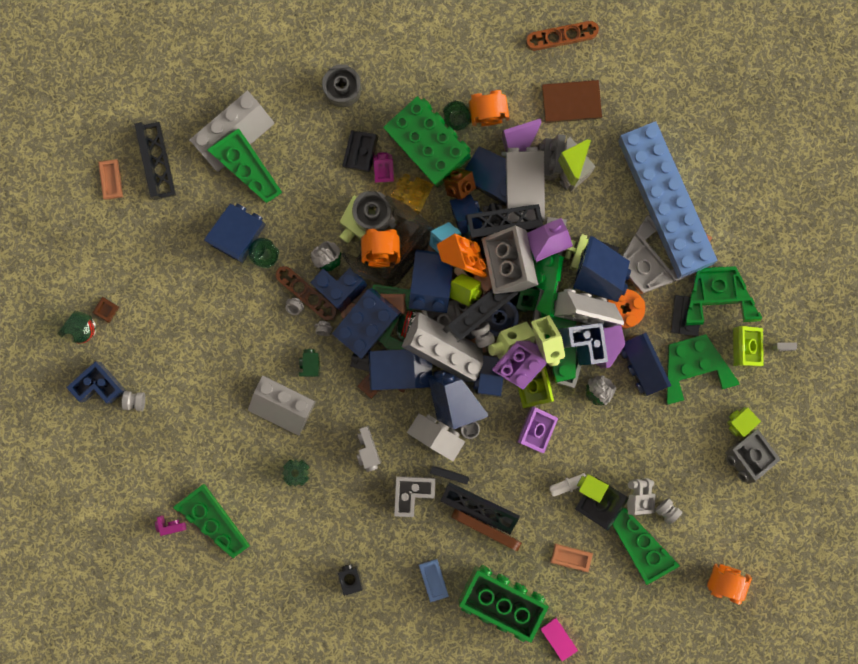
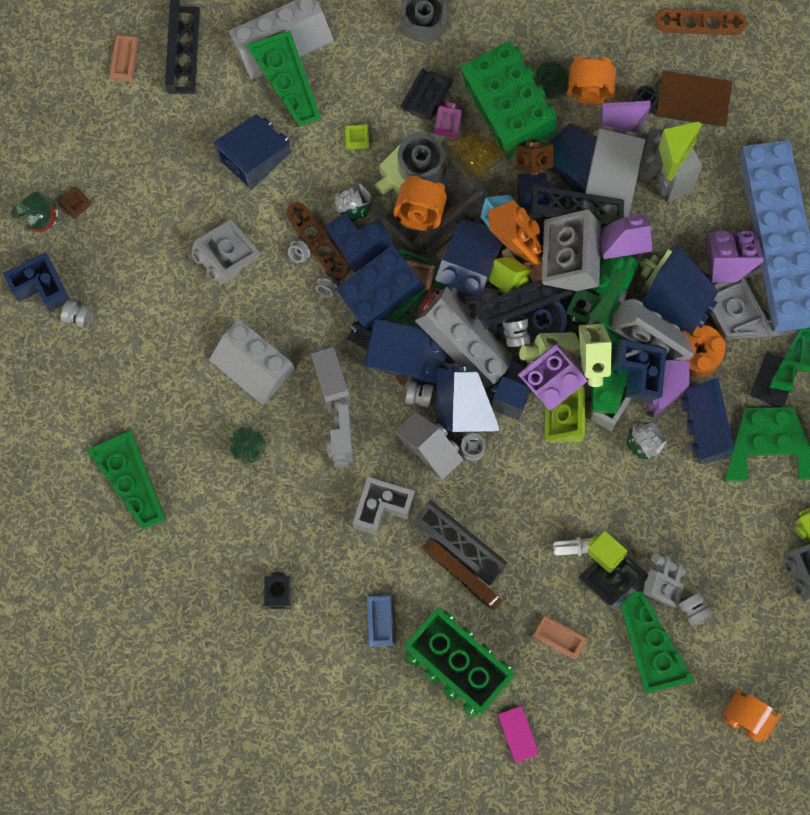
camera: 20 degrees right, 10 degrees down
magenta bracket [155,515,187,536] -> none
clear green hair [248,238,279,268] -> none
dark green brick [299,349,320,377] -> none
reddish brown tile [357,374,379,399] -> none
black tile [430,466,469,484] -> none
medium lavender slope [516,406,558,453] -> none
none -> light grey plate [191,219,261,285]
none -> light grey slope [311,346,351,413]
none -> lime tile [345,124,369,150]
none -> light grey wheel [405,380,434,408]
none -> black wheel [633,85,658,115]
none -> medium lavender slope [706,230,763,283]

